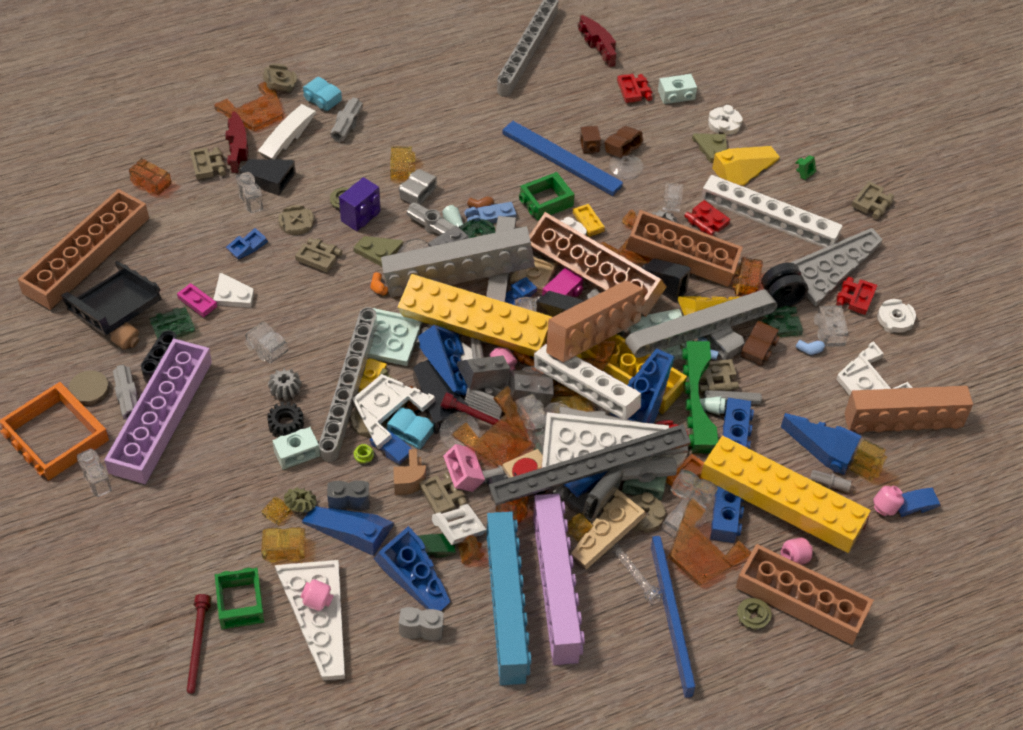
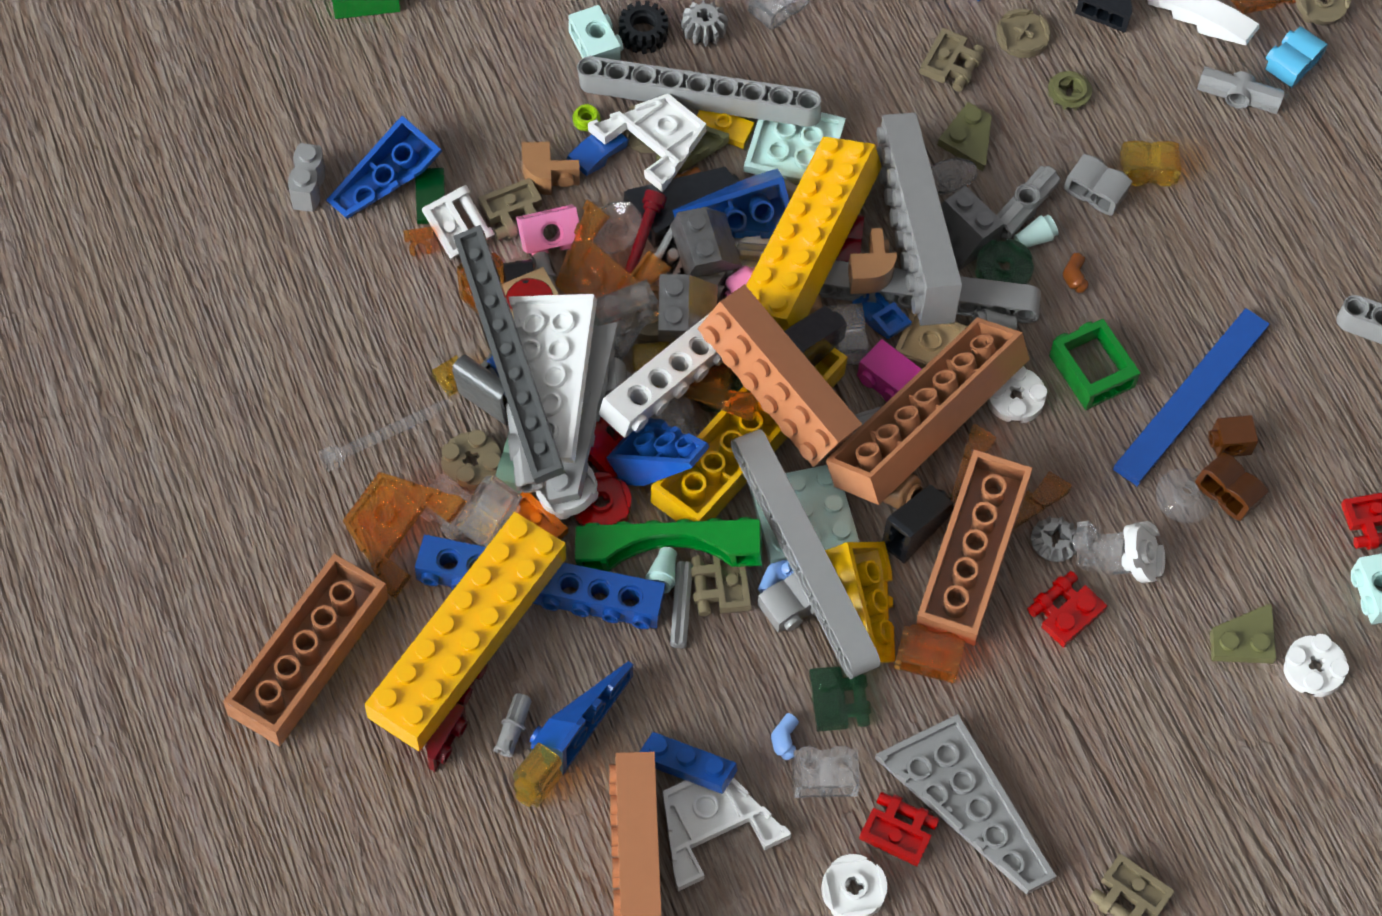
camera: 90 degrees right, 10 degrees up
clear yellow brick [261,527,306,562] -> none
clear yellow tile [262,497,291,525] -> none
white wing [275,560,345,681] -> none
olive gear [284,487,317,512] -> none
bright pink head [300,579,334,611] -> none
blue wedge [302,506,394,556] -> none
dark grey brick [327,481,370,511] -> none
dark purple brick [339,177,381,231] -> none
medium azure brick [387,407,434,449] -> none
medium blue hinge [464,202,516,226] -> none
dark azure brick [487,512,531,685] -> none
lavender brick [533,494,585,665] -> none
tan wing [571,489,647,570] -> none
yellow plate [573,204,605,237] -> none
blue tile [651,536,695,698] -> none
white brick [701,175,843,248] -> none
yellow wedge [712,146,780,187] -> none
olive gear [737,598,771,631] -> none
reddish brown brick [741,321,780,366] -> none
black wheel [761,262,809,309] -> none
bright pink head [781,538,813,565] -> none
green tile [795,155,816,180] -> none
bright pink head [873,486,904,516] -> none
blue slope [898,487,941,517] -> none
none -> blue plate [640,732,738,794]
none -> medium nougat brick [848,228,897,294]
none -> white plate [1122,521,1165,583]

